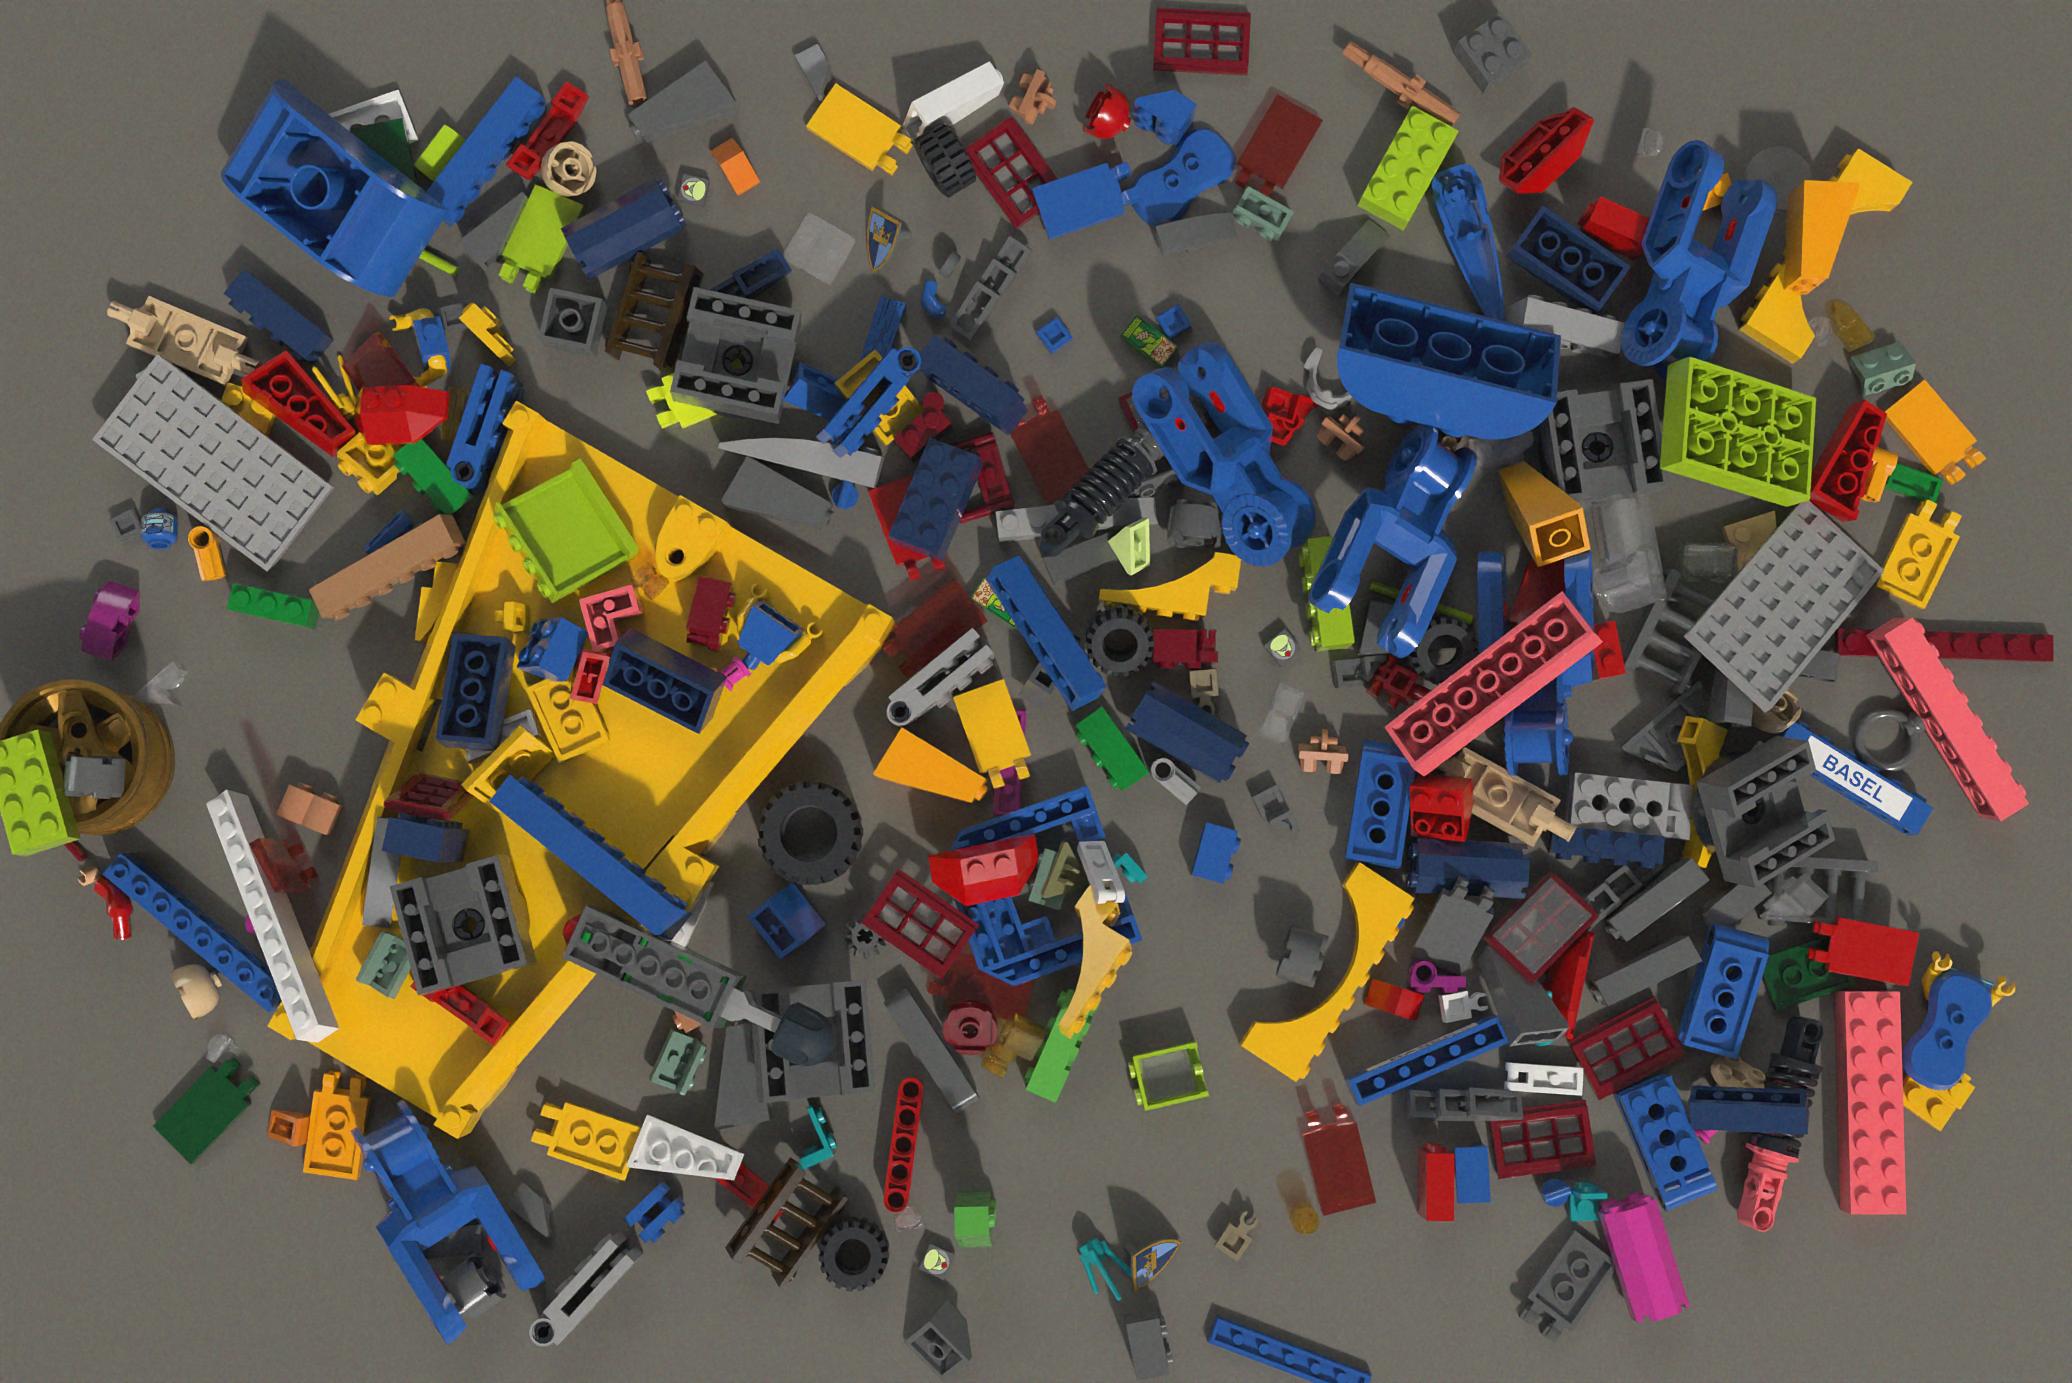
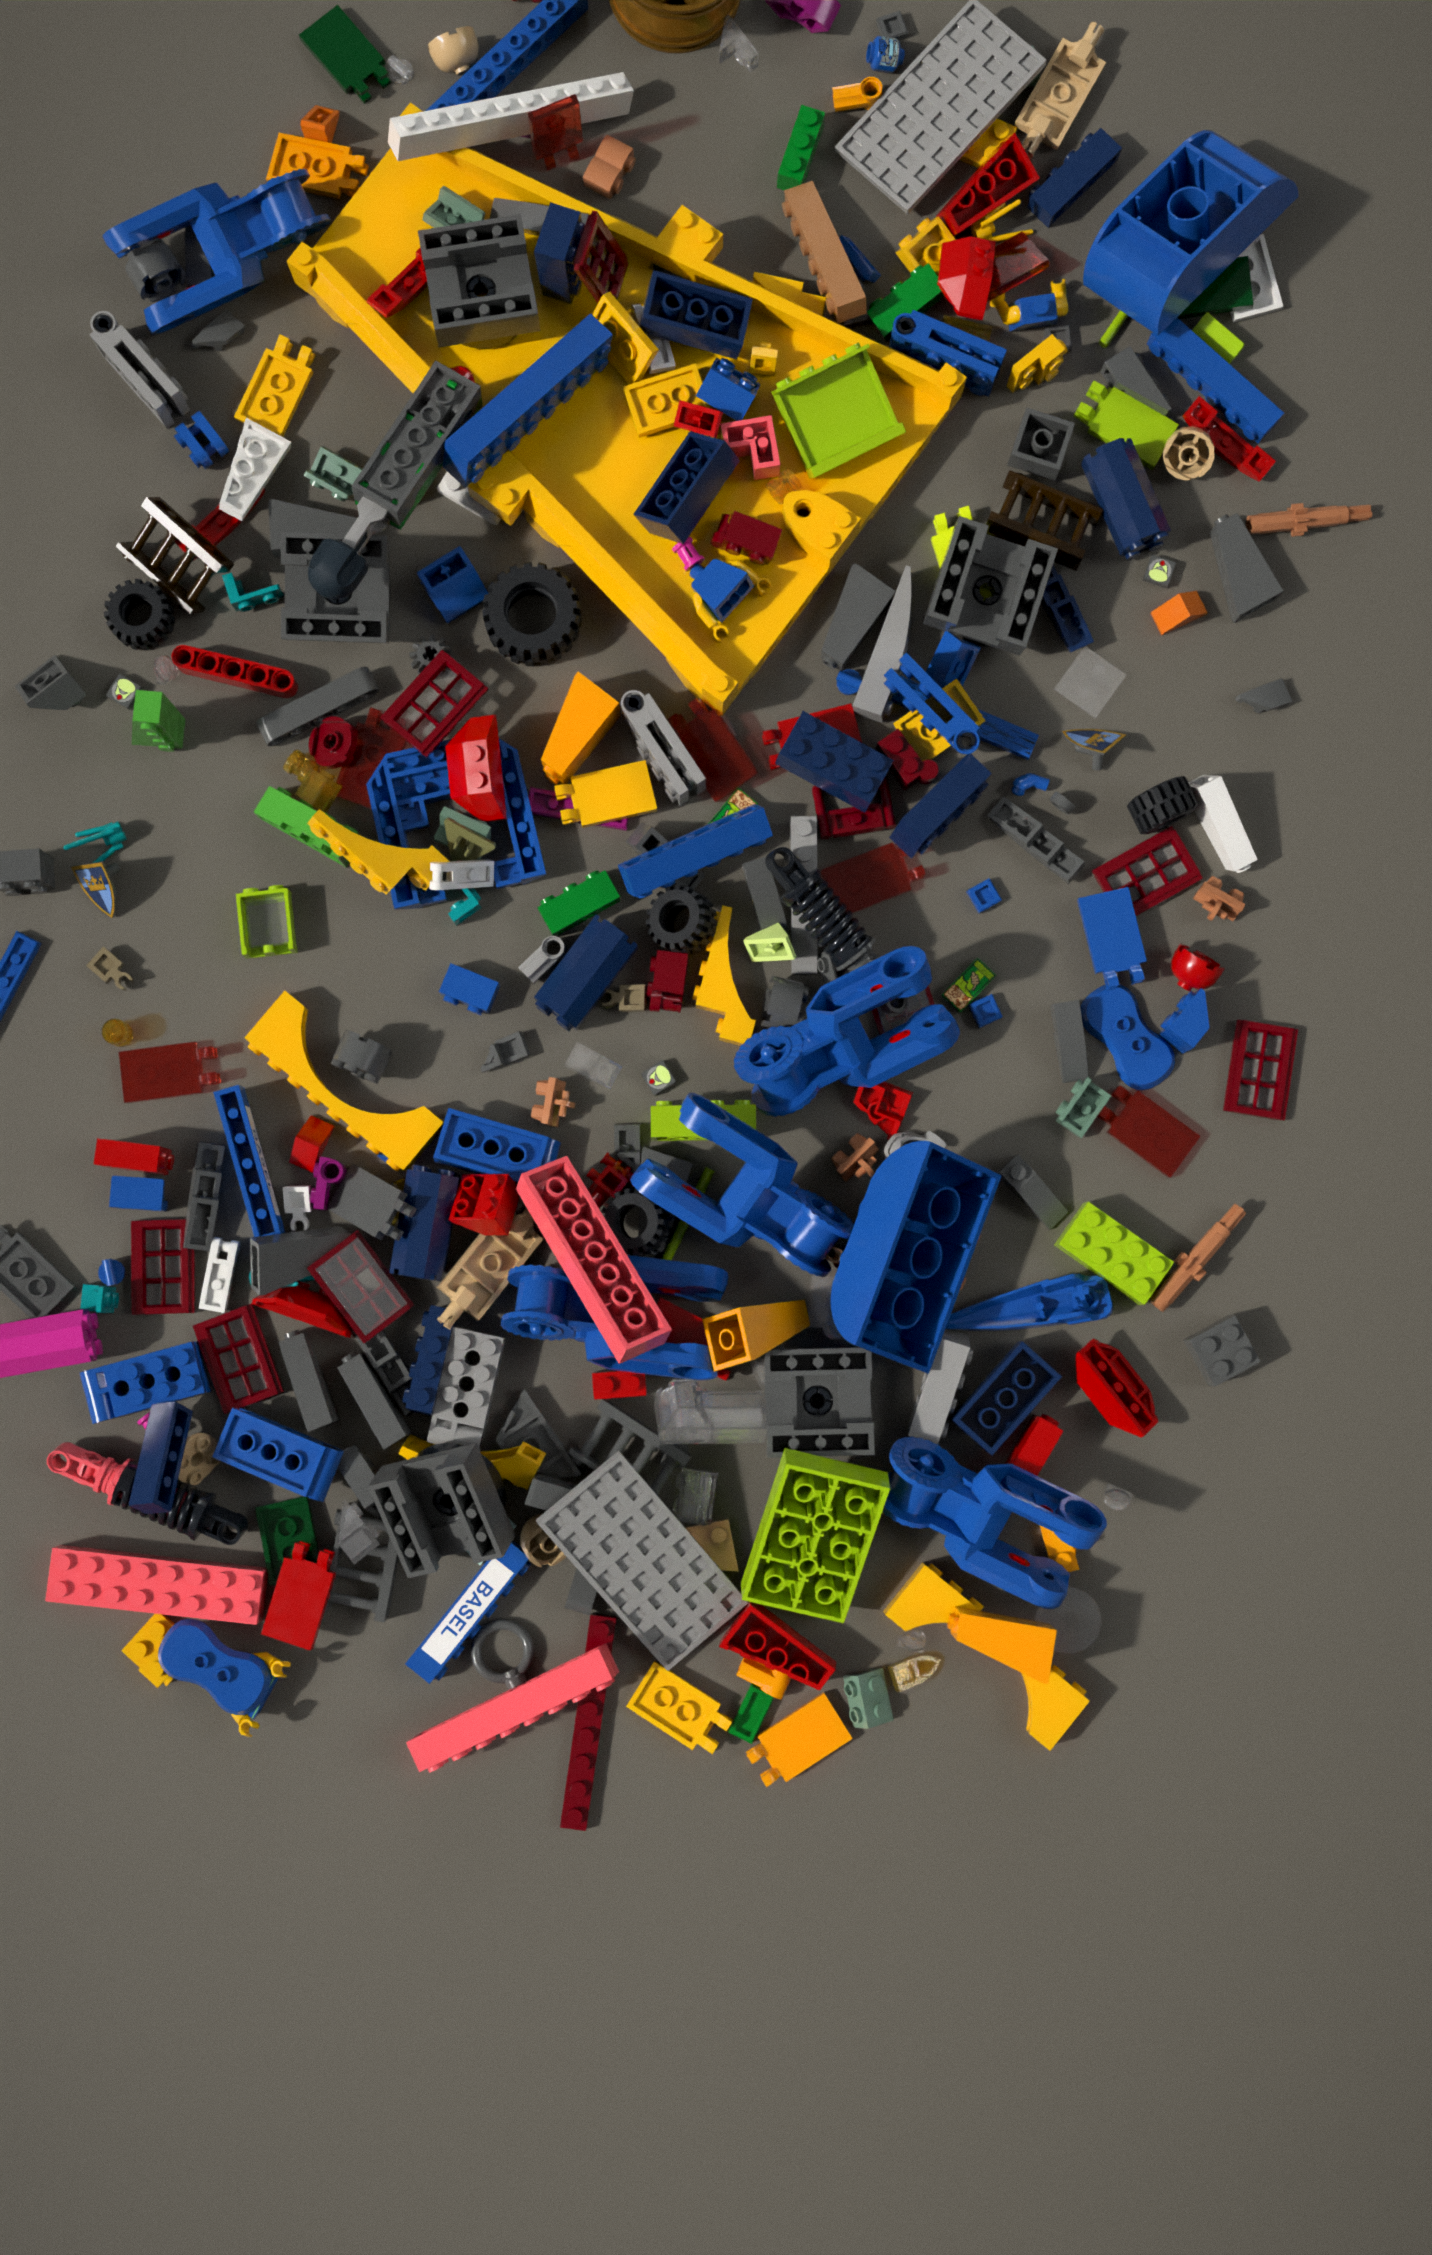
camera: 90 degrees right, 0 degrees up
yellow tile [806,83,913,176] -> none

